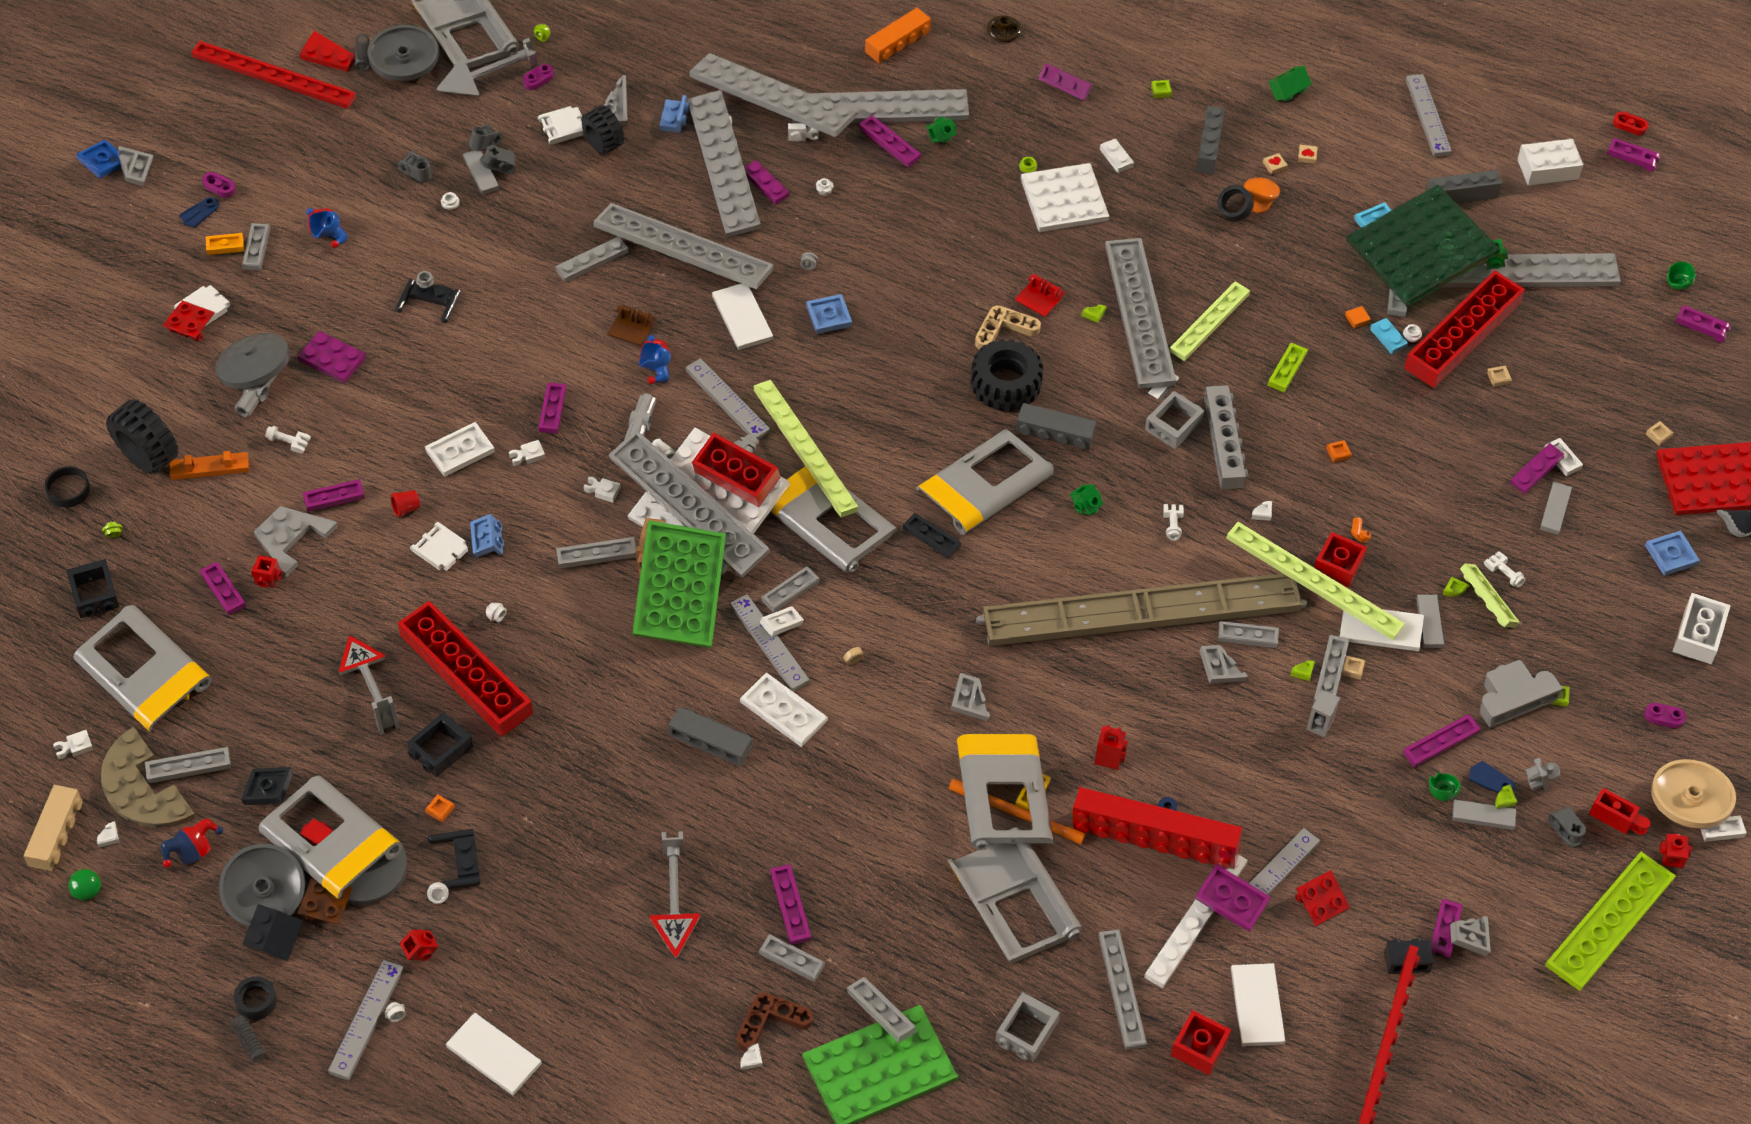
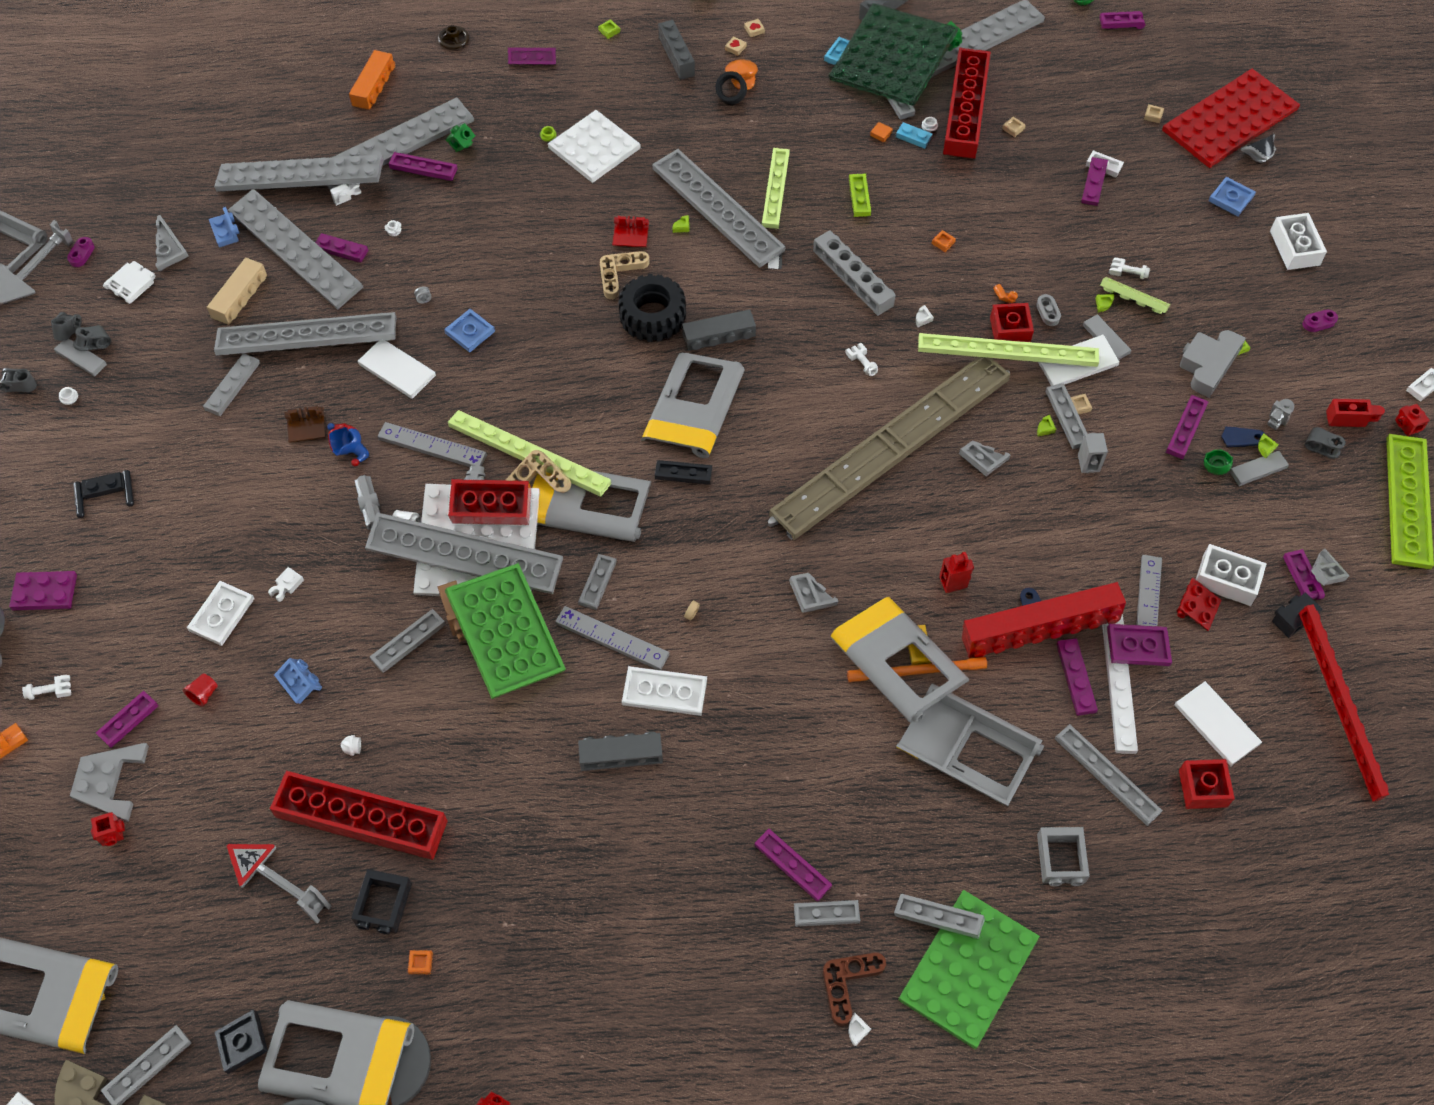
camera: 30 degrees left, 5 degrees up
magenta plate [199,562,246,616] -> none
red brick [300,818,333,846] -> none
white plate [410,522,468,571] -> none
light grey plate [416,271,434,288] -> none
white plate [427,882,449,904] -> none
black plate [428,829,481,889] -> none
lime plate [534,24,550,42] -> none
magenta plate [538,382,567,434] -> none
black tyre [581,105,624,155] -> none
white plate [584,477,621,503] -> none
light grey piece [649,831,700,958] -> none
white plate [760,606,804,637] -> none
green brick [1069,484,1104,515] -> none
white plate [1100,139,1134,173] -> none
light grey window [1145,391,1204,449] -> none
light grey tile [1218,621,1279,648] -> none
light grey tile [1539,482,1572,535] -> none
tan dish [1651,759,1736,828] -> none
none -> tan brick [207,257,267,325]
none -> tan beam [506,450,571,493]
none -> light grey plate [1036,294,1061,326]
none -> magenta plate [1056,638,1098,716]
none -> white brick [1196,544,1267,606]

